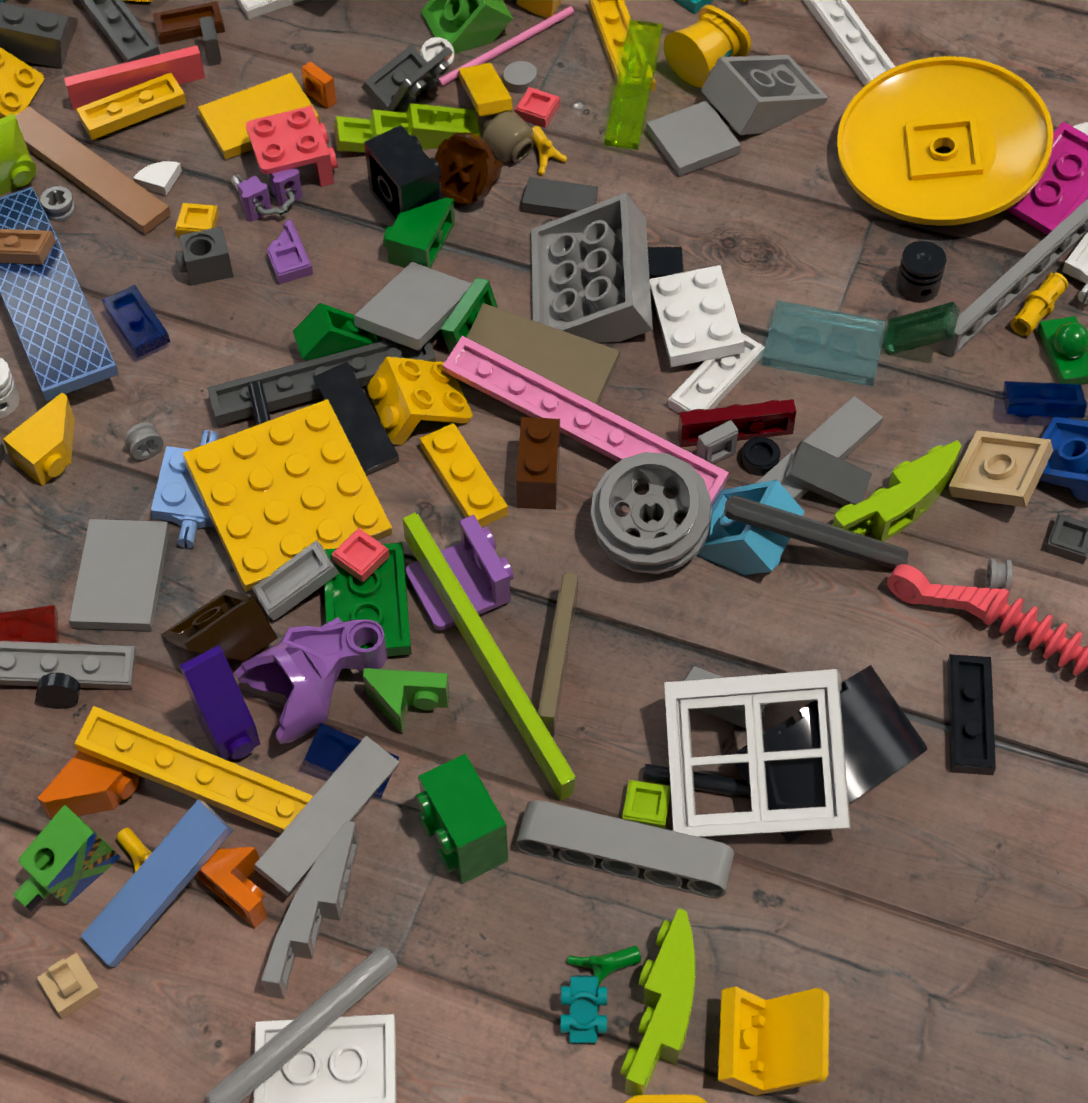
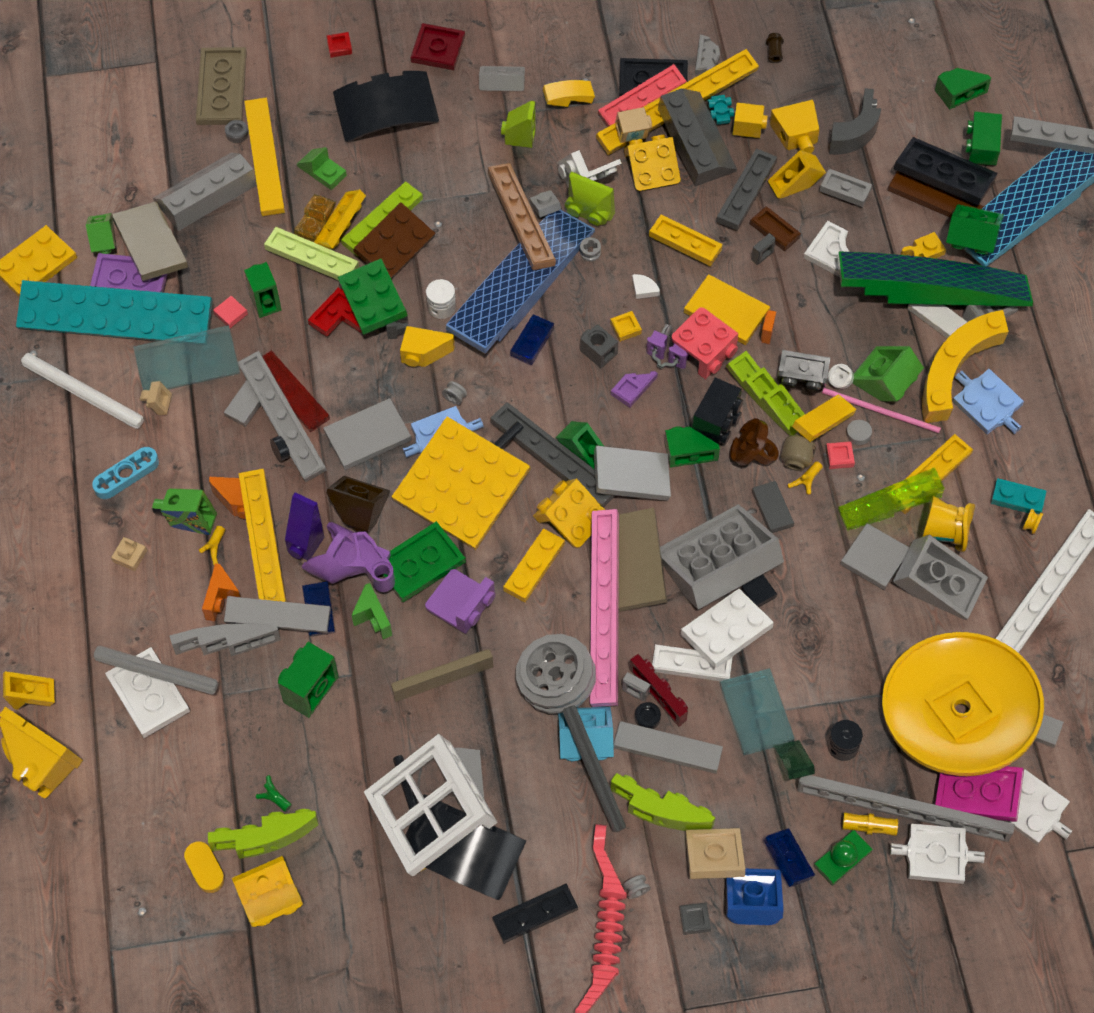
camera: 60 degrees right, 5 degrees up
medium nougat tile [15,106,171,235] -> none
coral tile [64,45,205,111] -> none
medium blue tile [81,800,233,967] -> none
light grey tile [252,540,339,621] -> none
black tile [313,362,399,476] -> none
coral tile [332,528,390,583] -> none
lime tile [403,512,576,801] -> none
green plate [441,277,498,354] -> none
reddish brown brick [516,417,560,510] -> none
light grey beam [516,800,735,898] -> none
teal piece [561,975,607,1043] -> none
lime tile [622,780,671,829] -> none
dark grey tile [785,441,872,506] -> none

